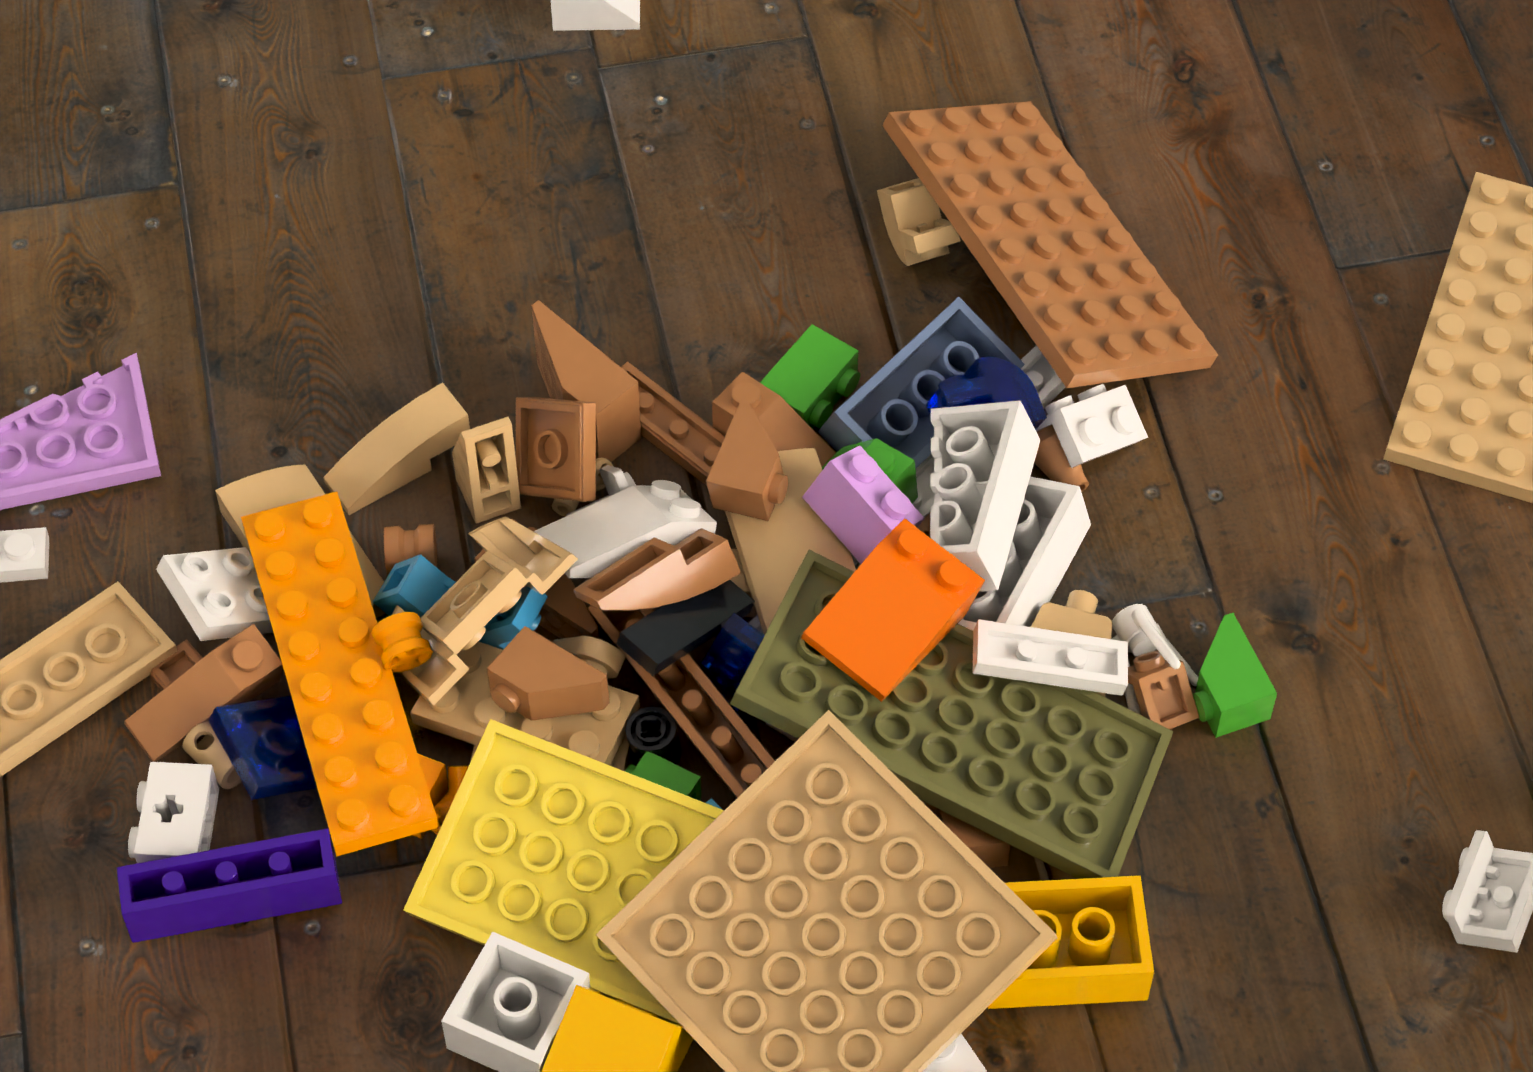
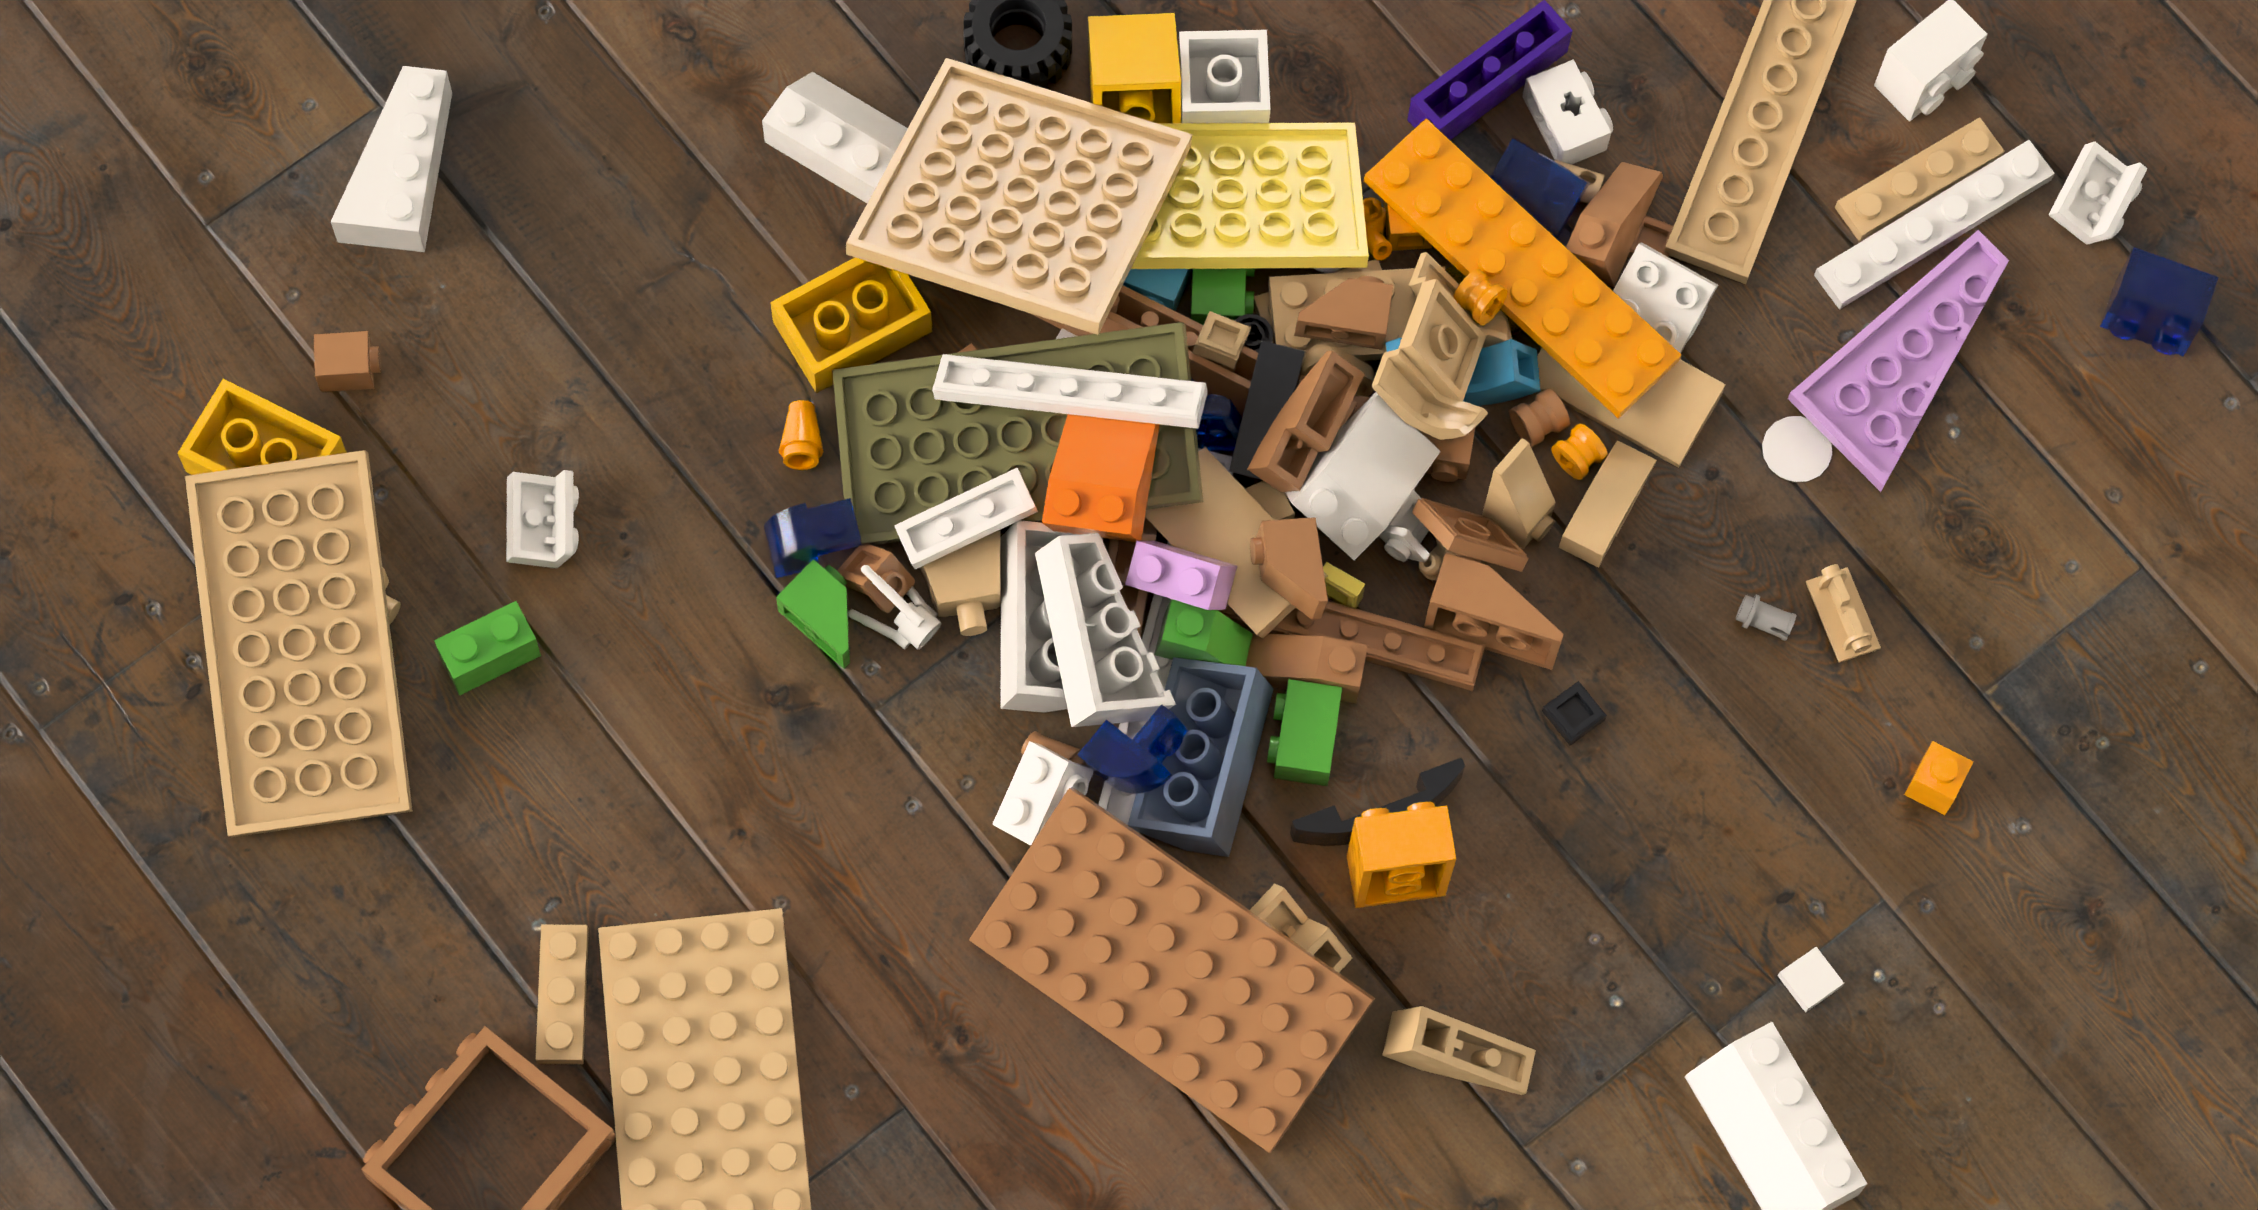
camera: 150 degrees right, 15 degrees up
none -> clear blue brick [764,498,862,578]
none -> light orange cone [779,400,824,470]
none -> white tile [932,354,1208,429]
none -> tan tile [1193,311,1251,369]
none -> black slope [1290,757,1465,846]
none -> light yellow tile [1323,562,1365,609]
none -> light orange brick [1347,802,1456,908]
none -> tan slope [1382,1006,1536,1095]
none -> black tile [1542,681,1607,746]
none -> light orange wheel [1551,423,1608,480]
none -> light grey pin [1736,594,1797,641]
none -> white sticker [1762,416,1832,482]
none -> white tile [1778,947,1844,1013]
none -> tan hinge [1806,564,1881,663]
none -> light orange brick [1904,741,1974,815]

